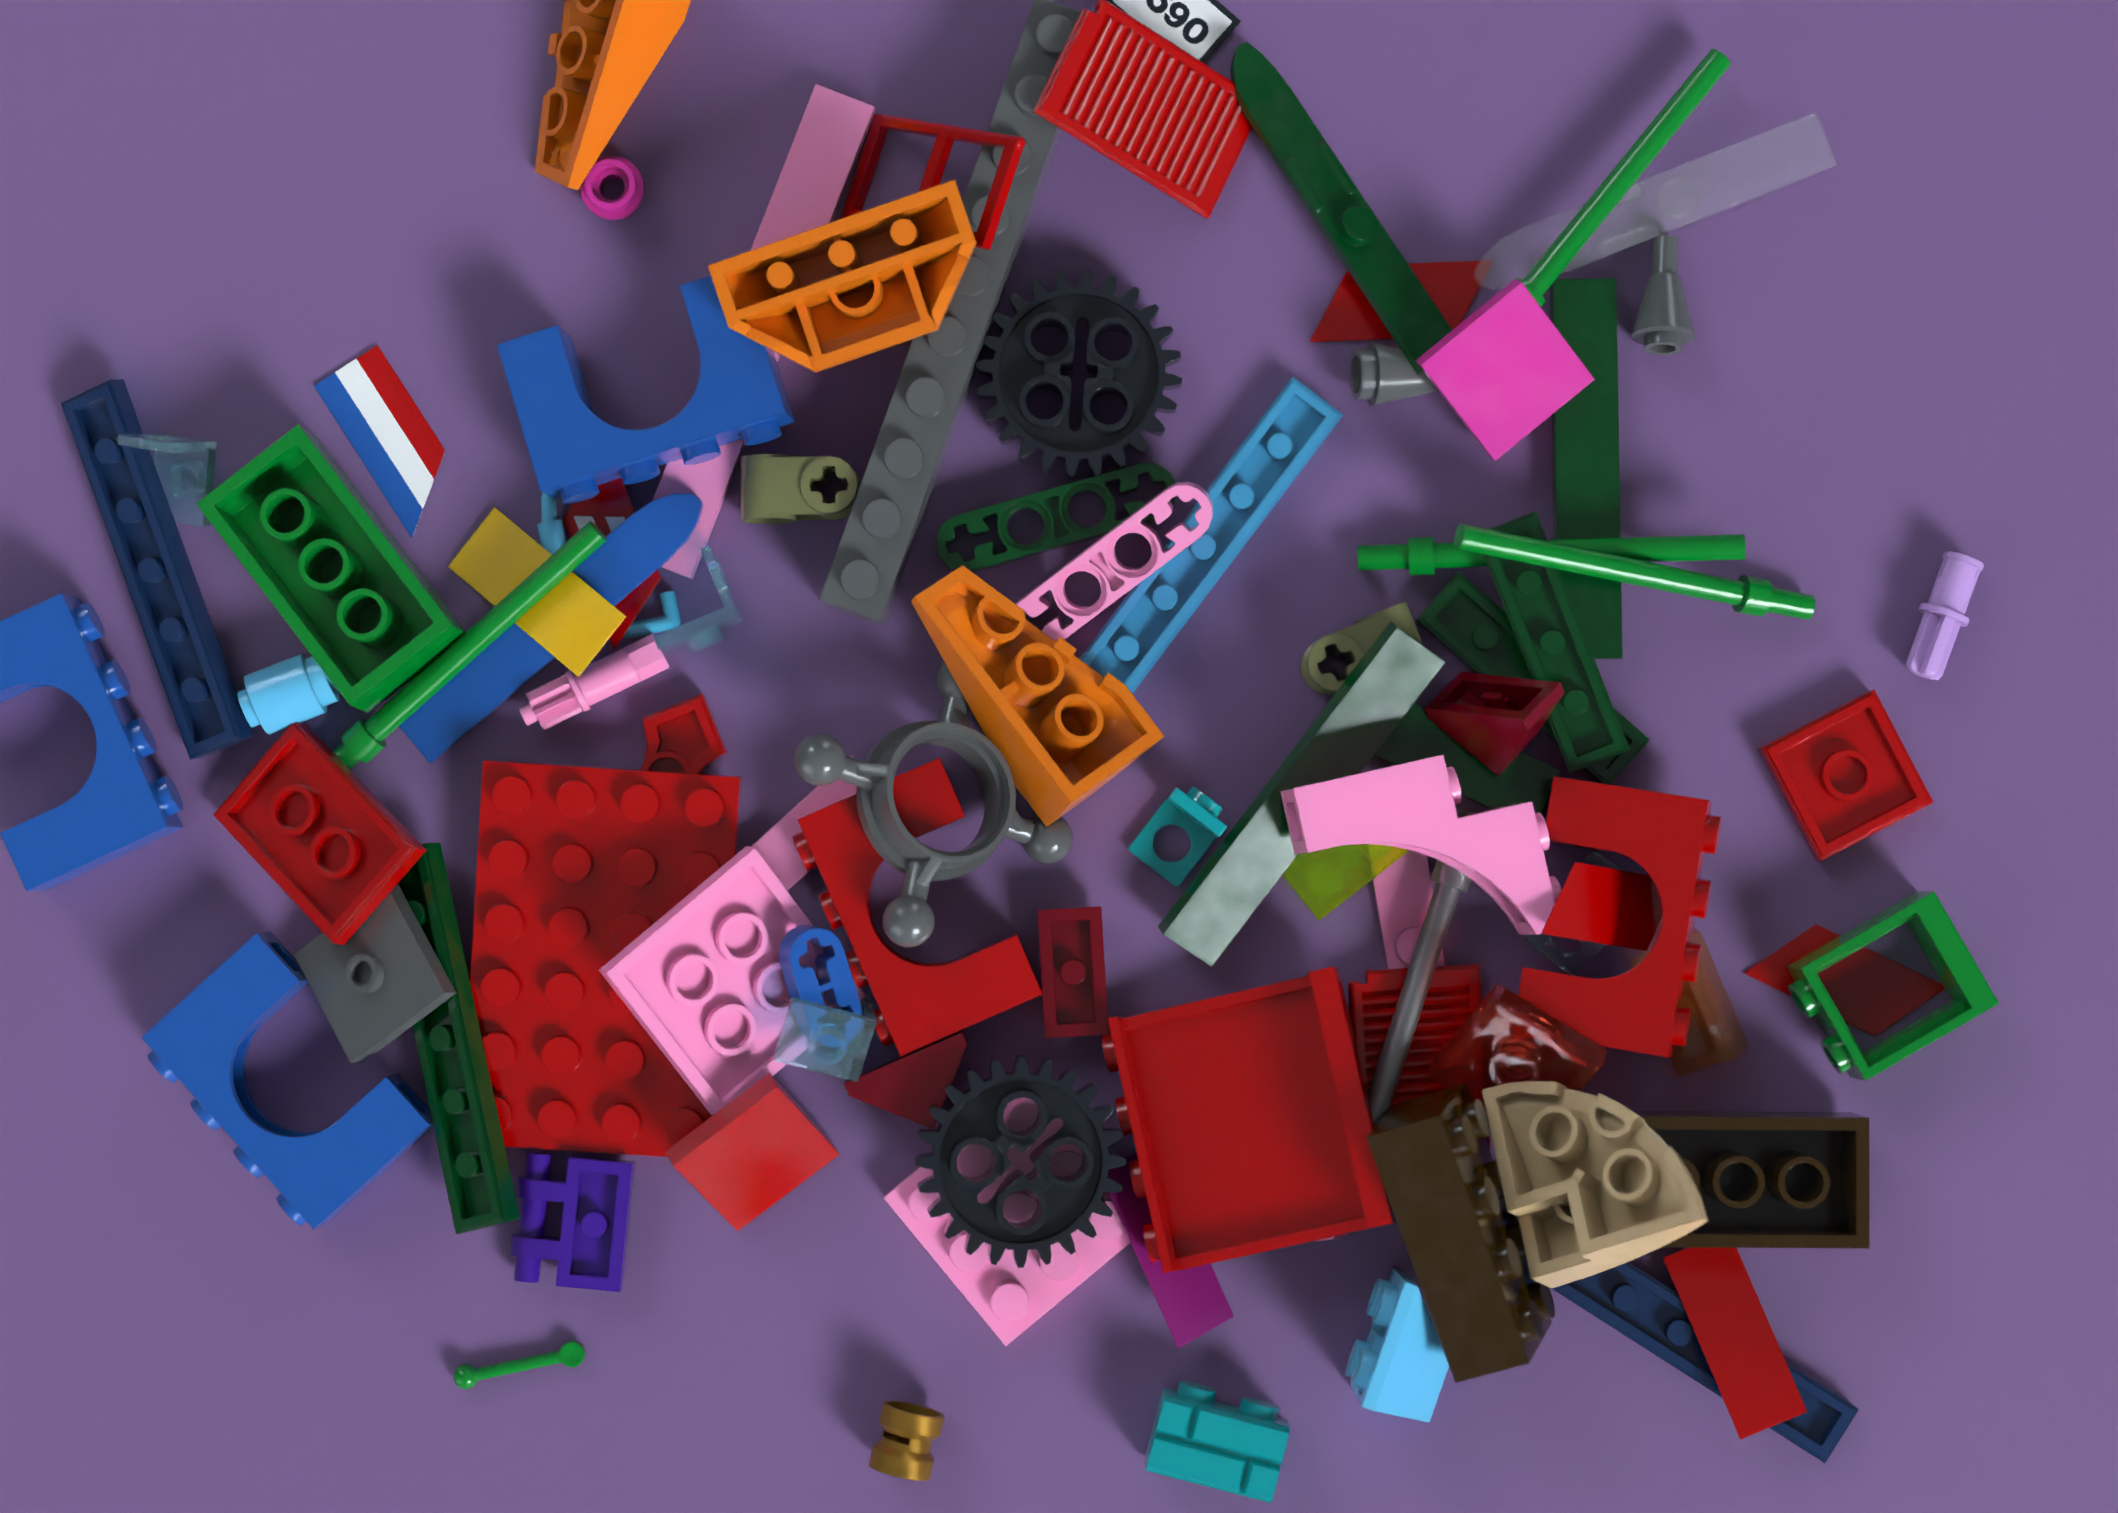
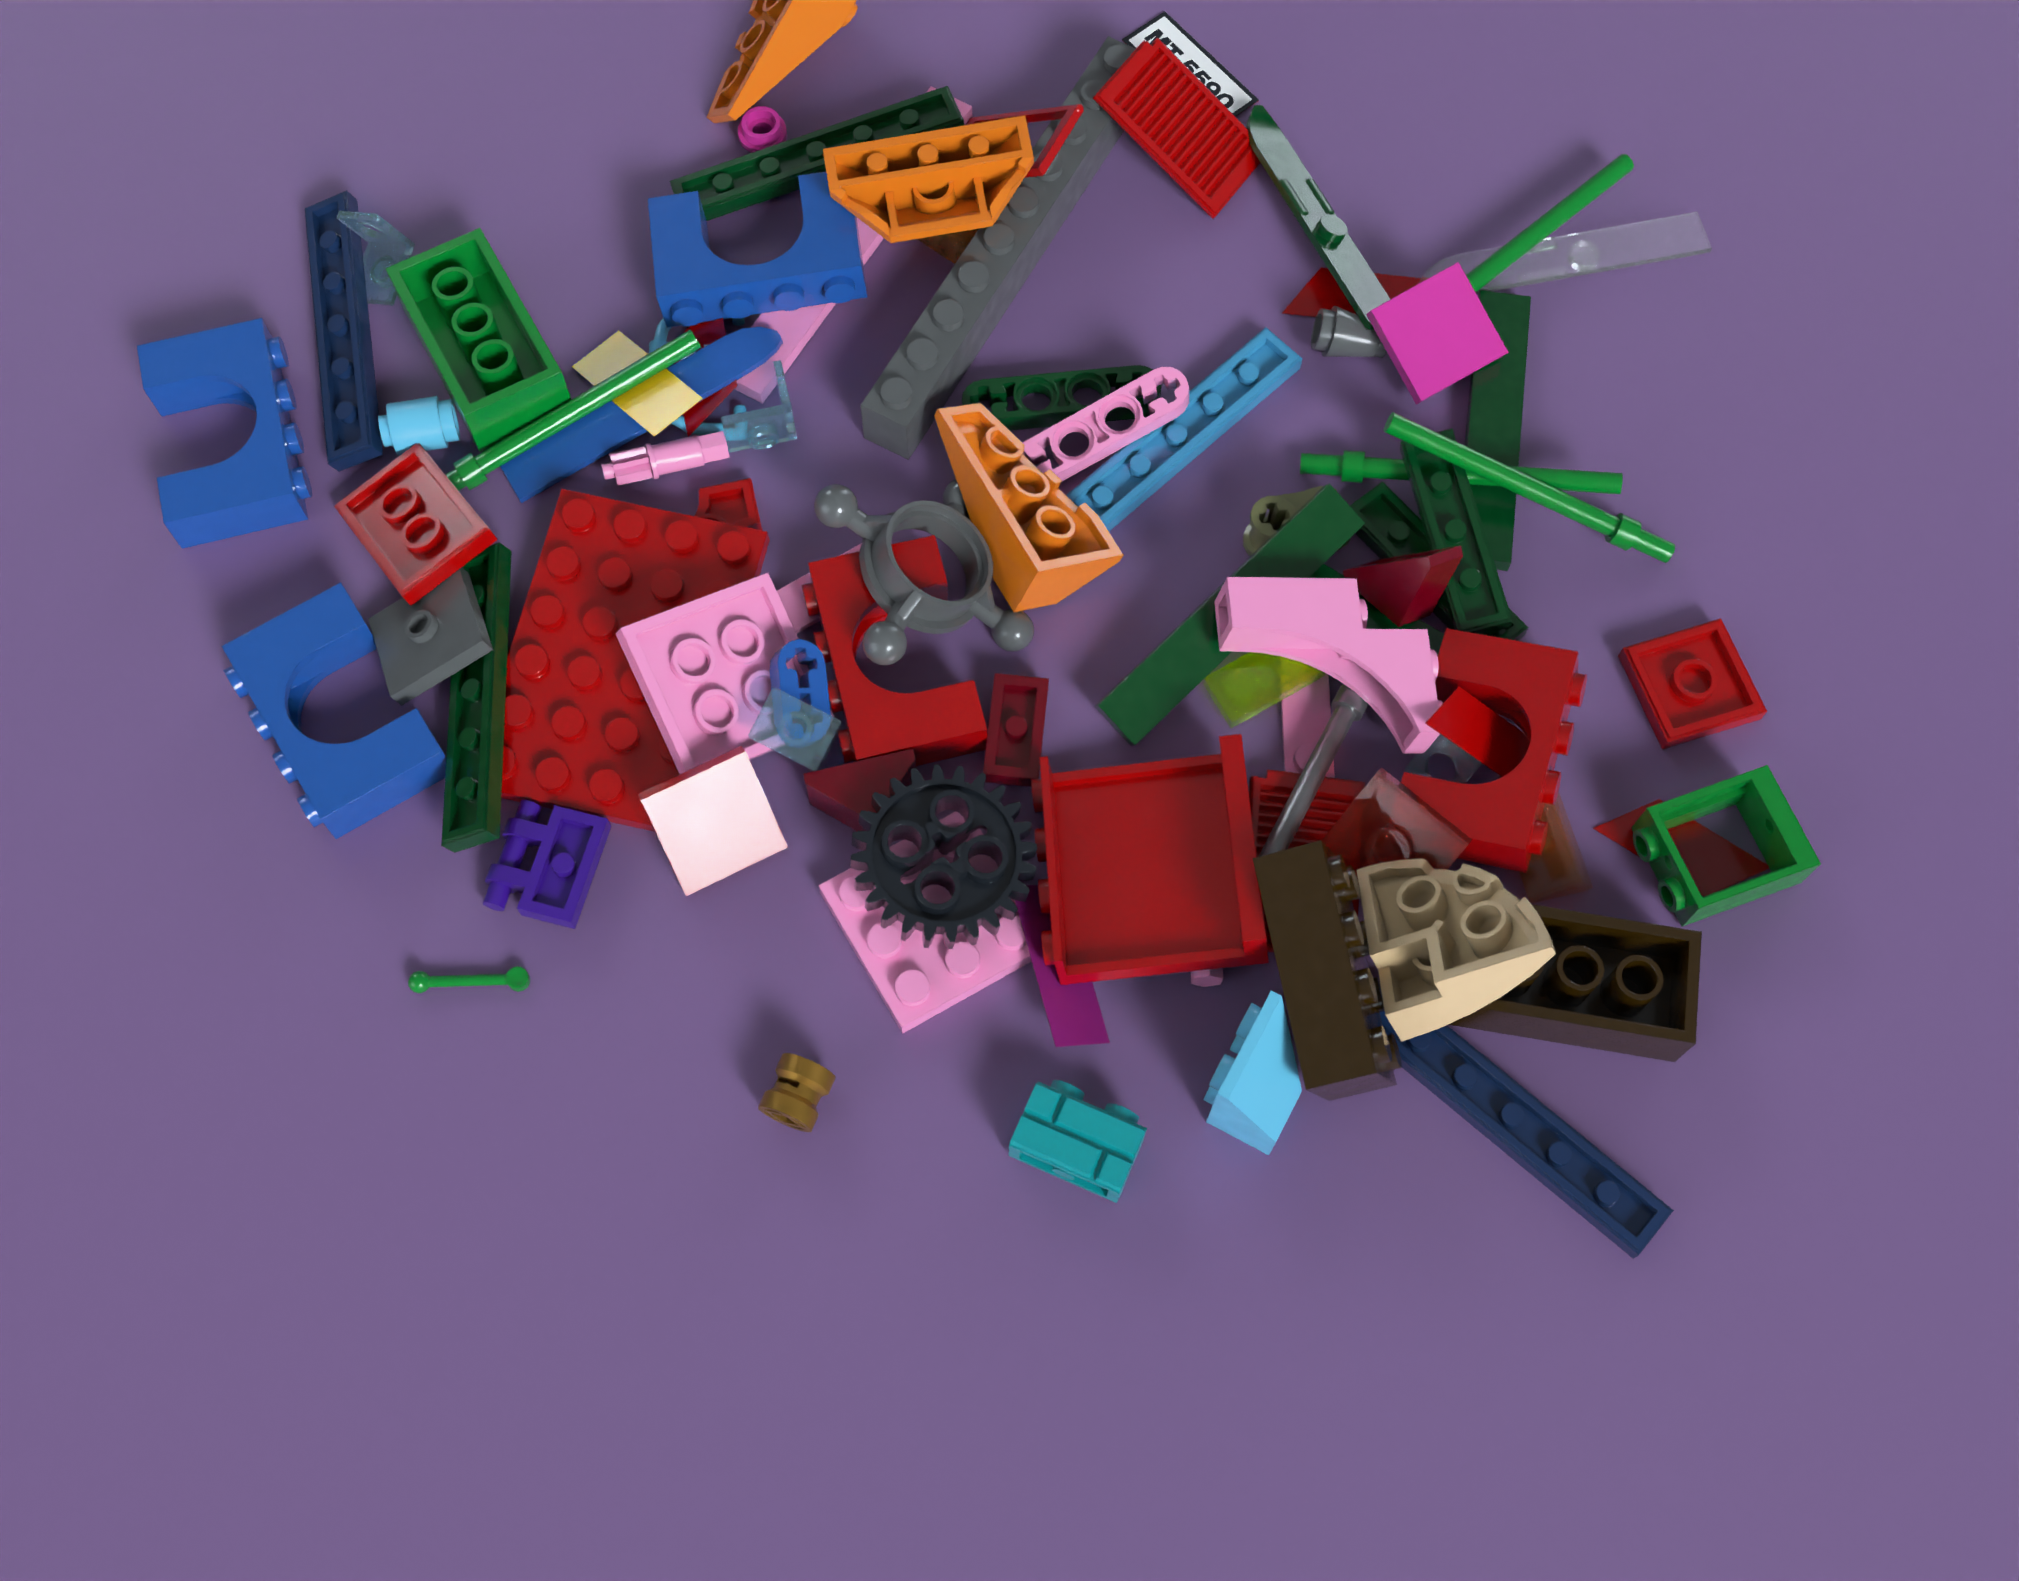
camera: 10 degrees right, 20 degrees down
sticker [314,345,445,538] -> none
olive piece [740,454,862,524] -> none
black gear [976,270,1182,479] -> none
teal bracket [1128,786,1227,887] -> none
dark grey cone [1631,235,1696,355] -> none
red sticker [1663,1247,1807,1440] -> none
lavender axle [1906,551,1984,680] -> none
none -> dark green tile [669,86,964,221]

